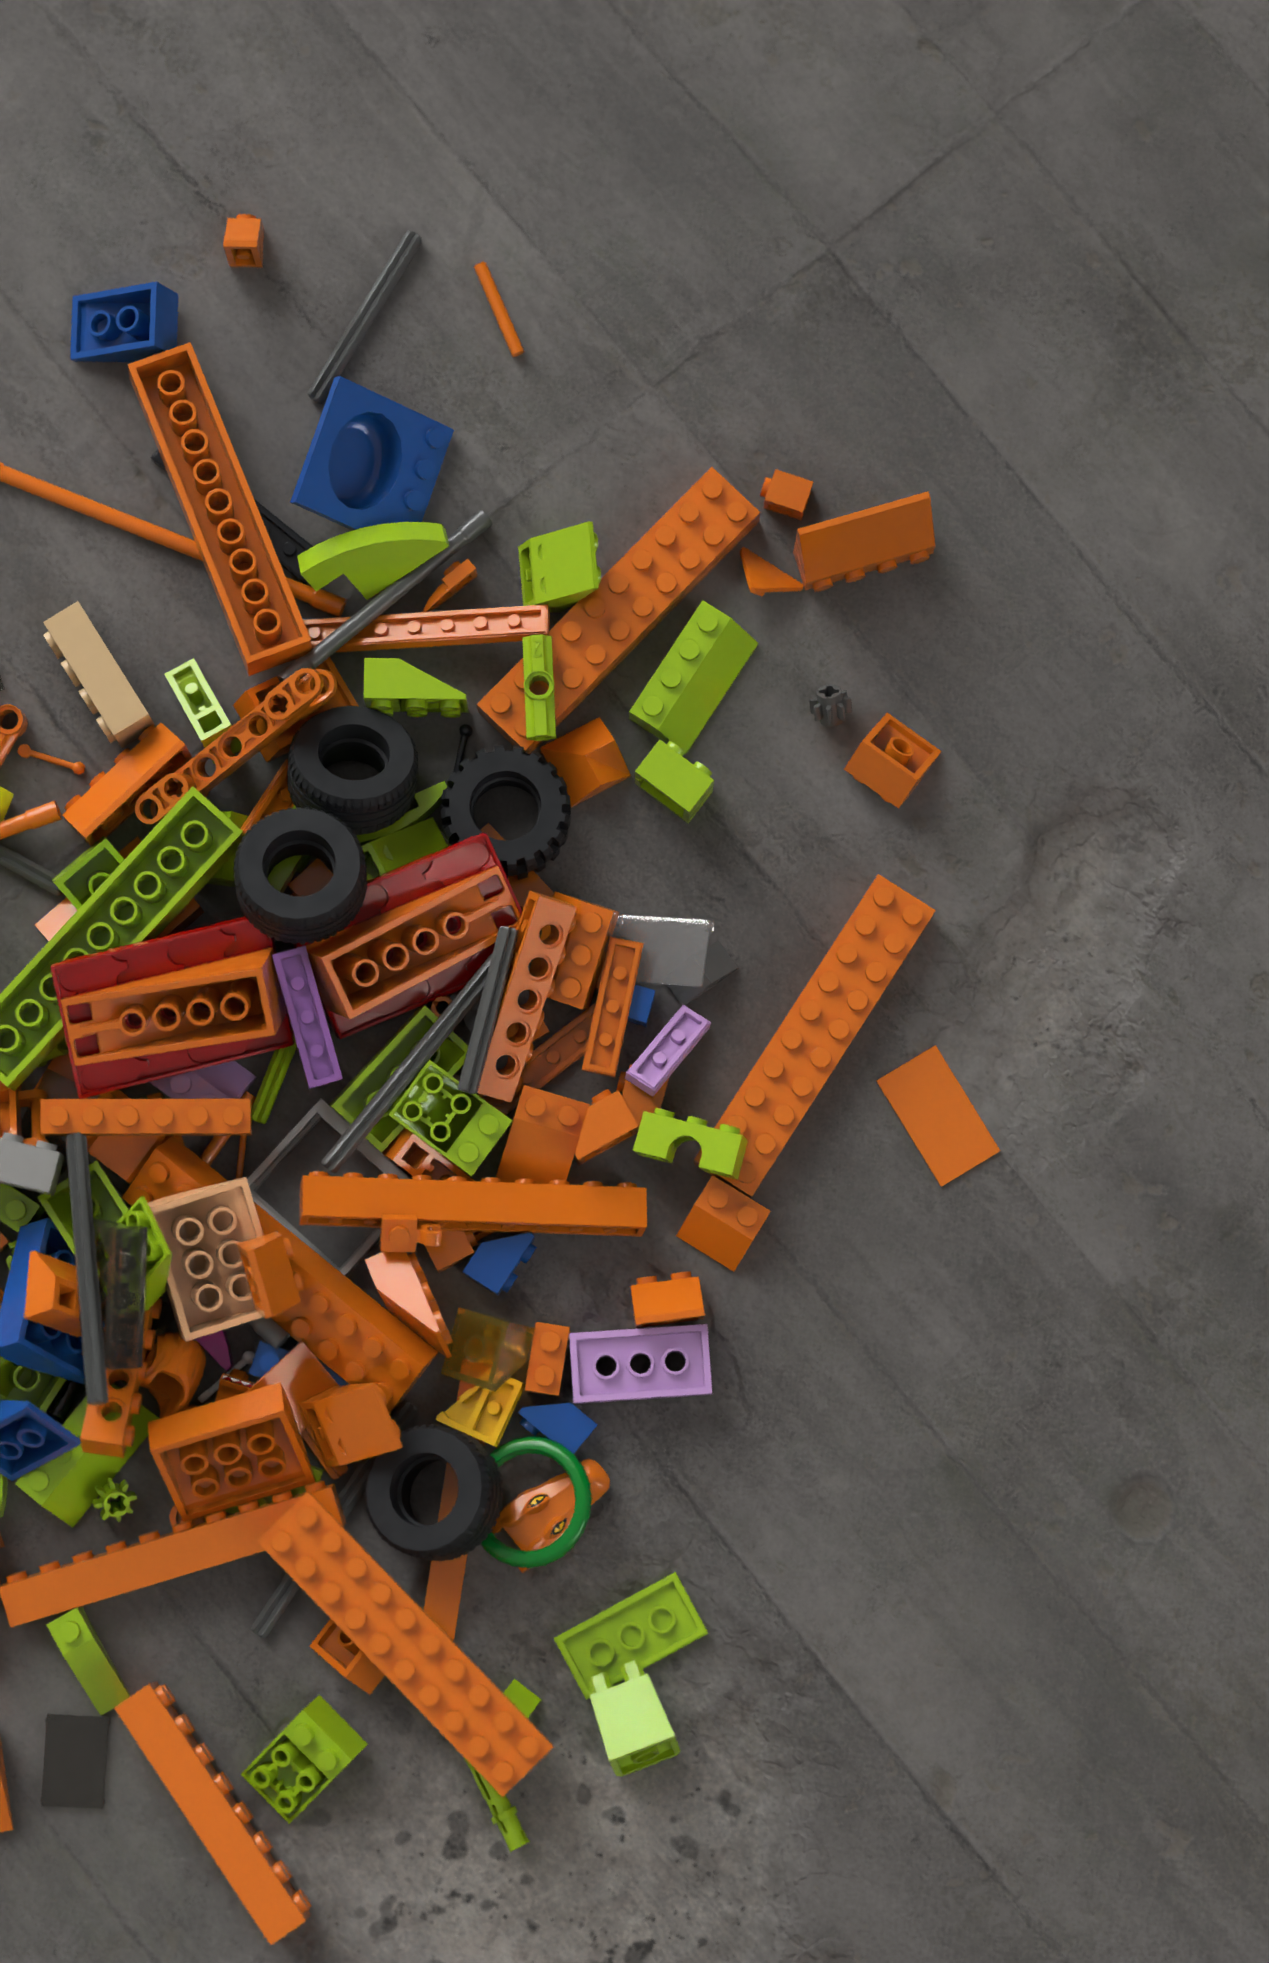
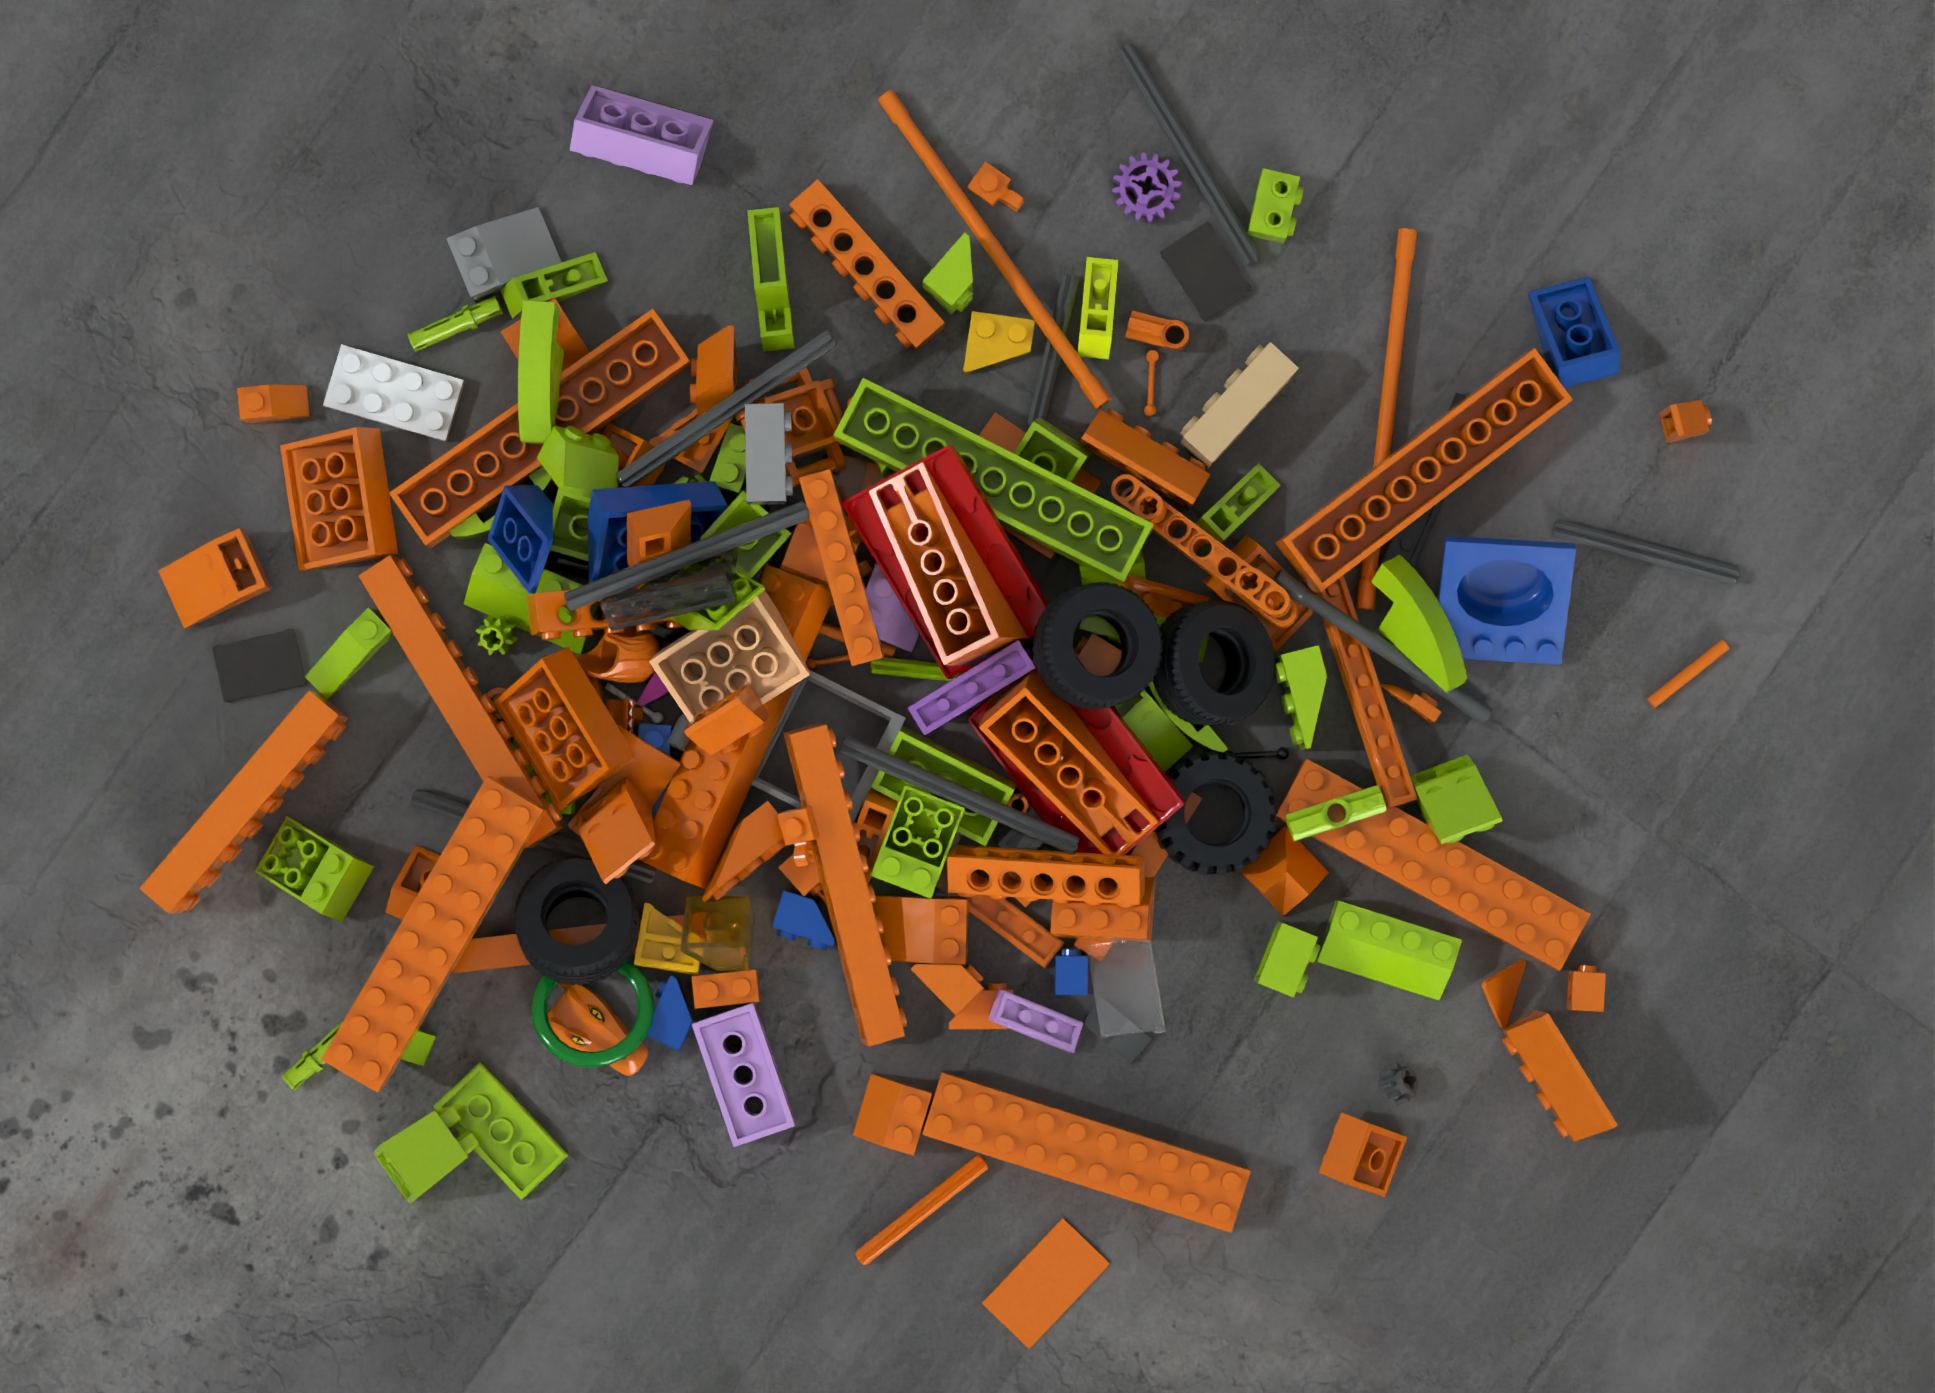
camera: 75 degrees right, 5 degrees up
dark grey axle [458,926,519,1094] -> none
orange tile [582,936,644,1078] -> none
orange slope [630,1271,705,1328] -> none
lime arch [633,1108,748,1180] -> none
none -> orange axle [855,1155,988,1266]

